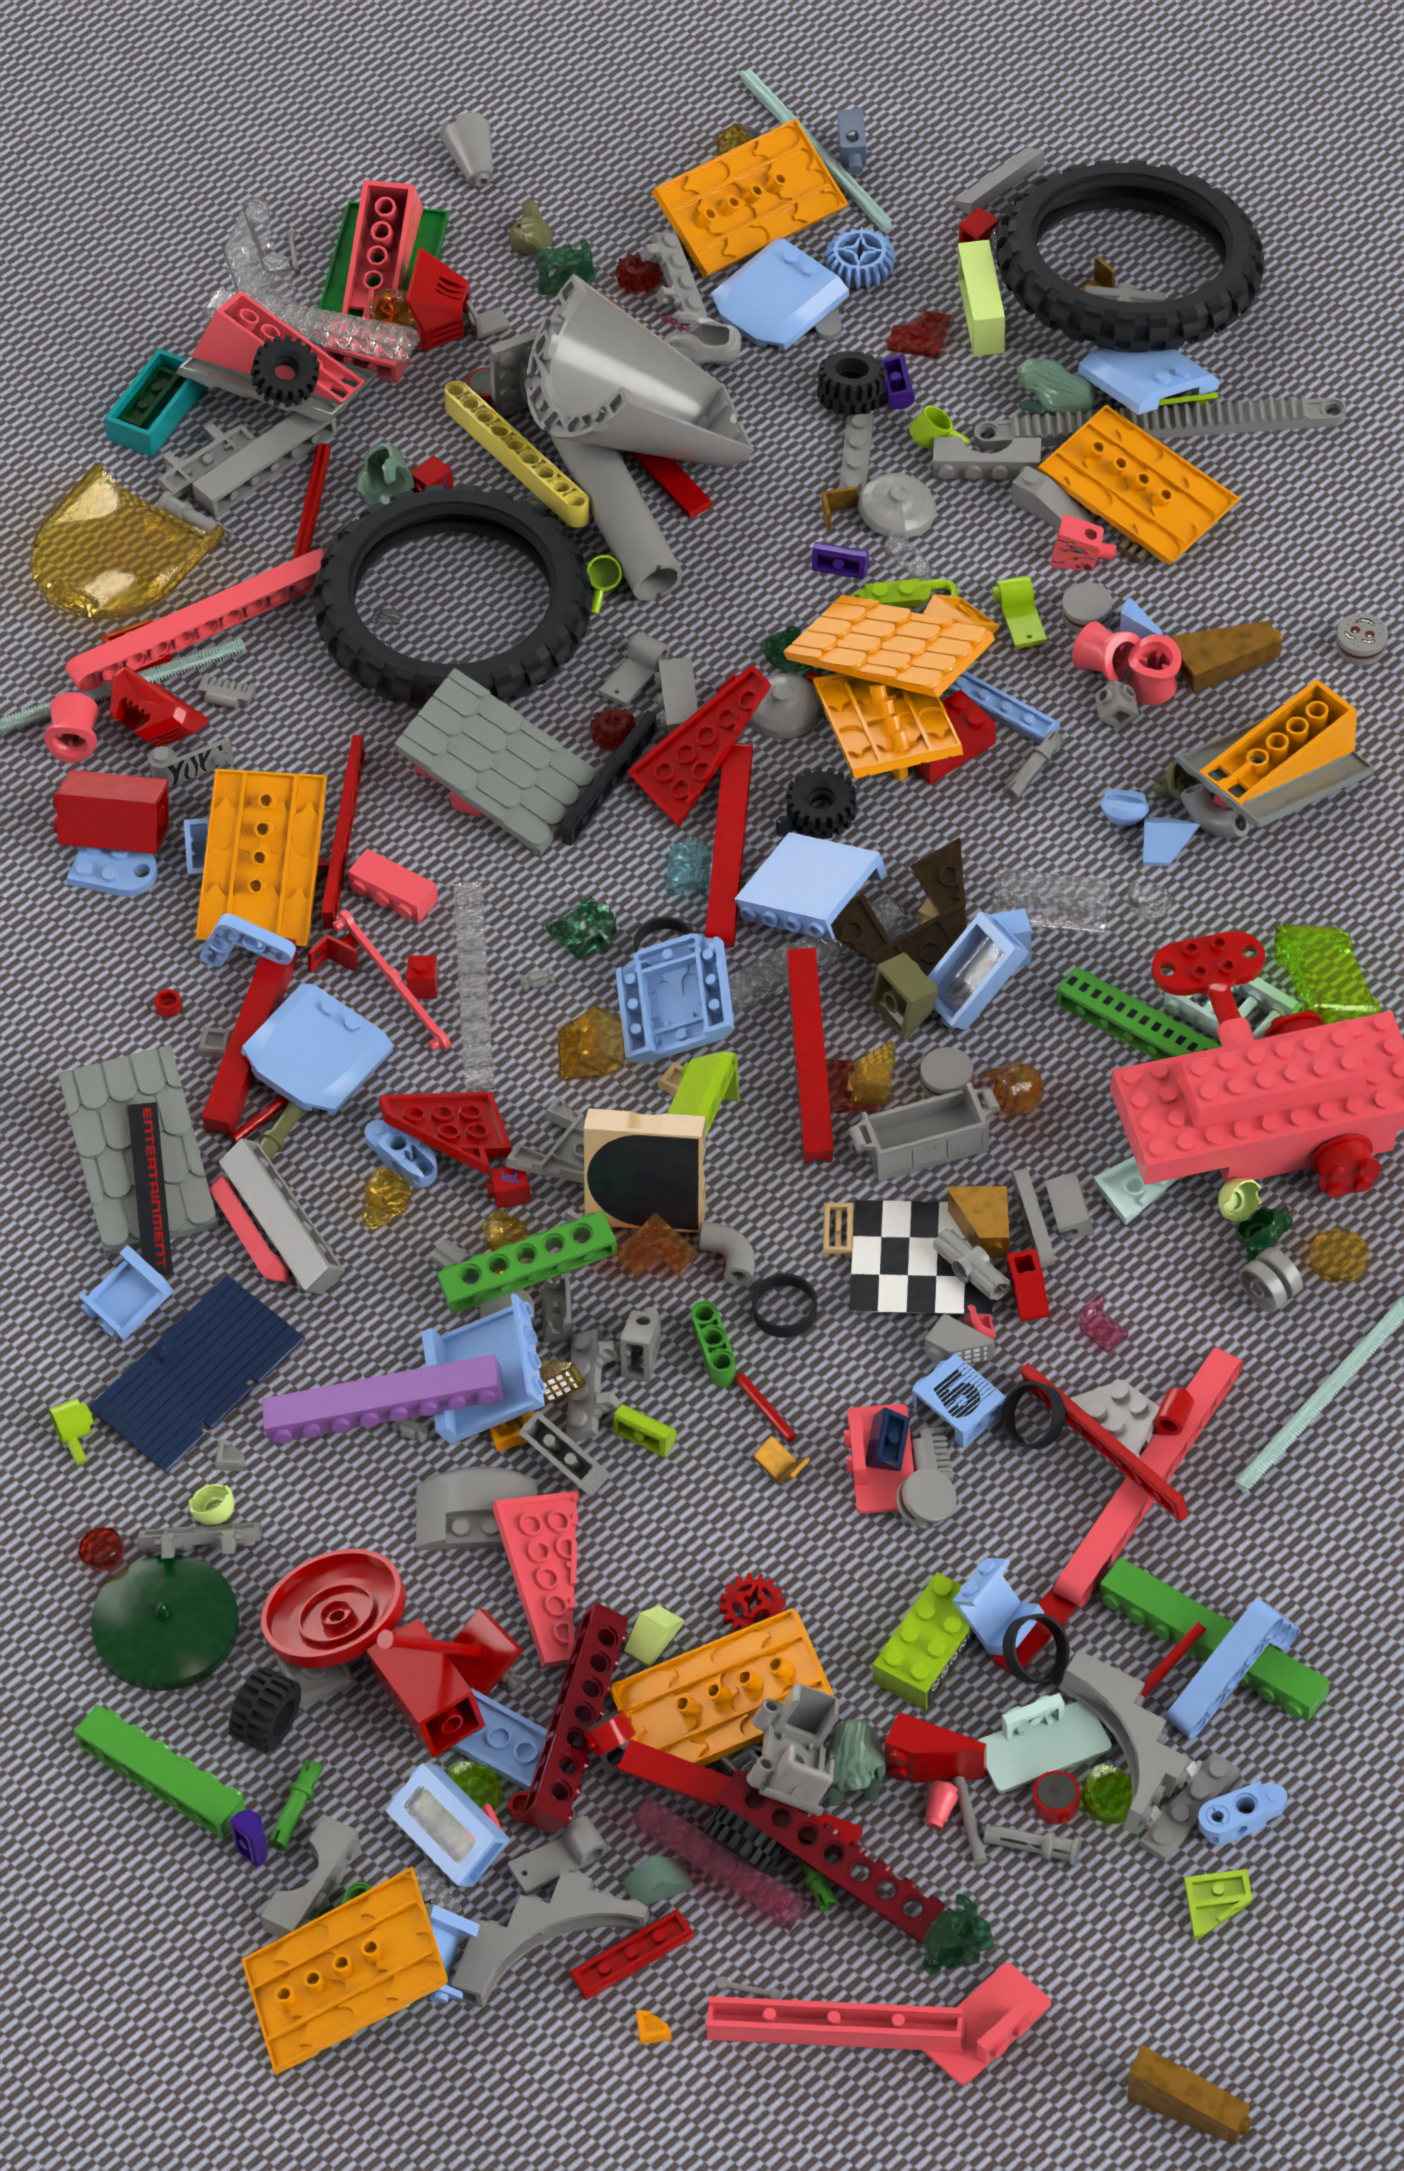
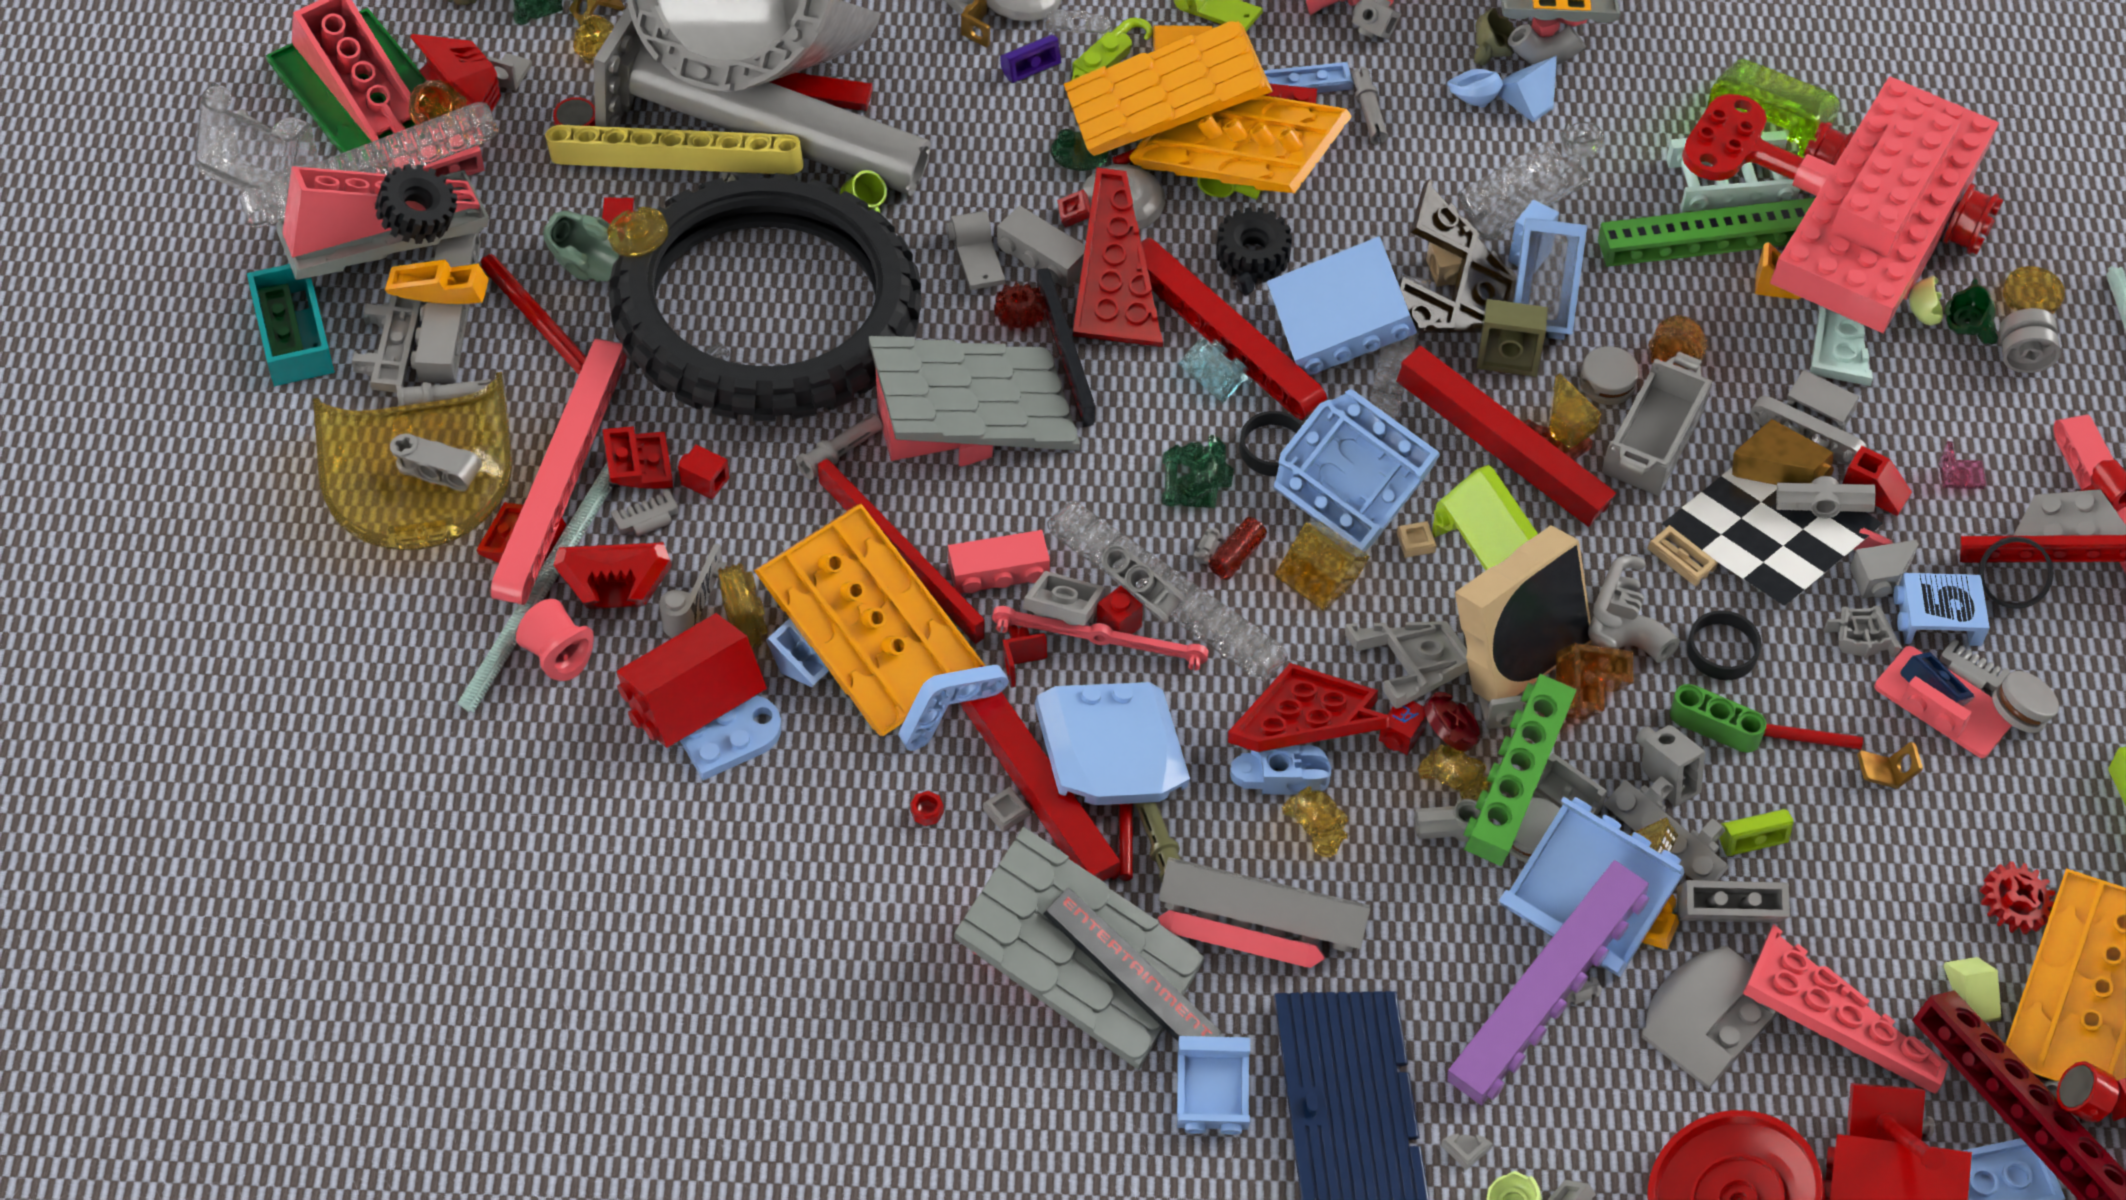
camera: 50 degrees left, 0 degrees up
none -> light orange slope [385,259,489,304]
none -> light grey piece [390,433,482,492]
none -> red slope [602,426,673,489]
none -> clear yellow tile [607,207,669,257]
none -> red brick [678,444,730,500]
none -> clear yellow brick [718,562,767,649]
none -> light grey pin [796,413,883,480]
none -> light grey plate [1023,571,1106,626]
none -> light grey piece [1101,545,1187,624]
none -> clear red axle [1208,517,1267,580]
none -> dark red tile [1424,691,1480,752]
none -> light grey piece [1588,556,1646,650]
none -> light grey piece [1824,606,1902,660]

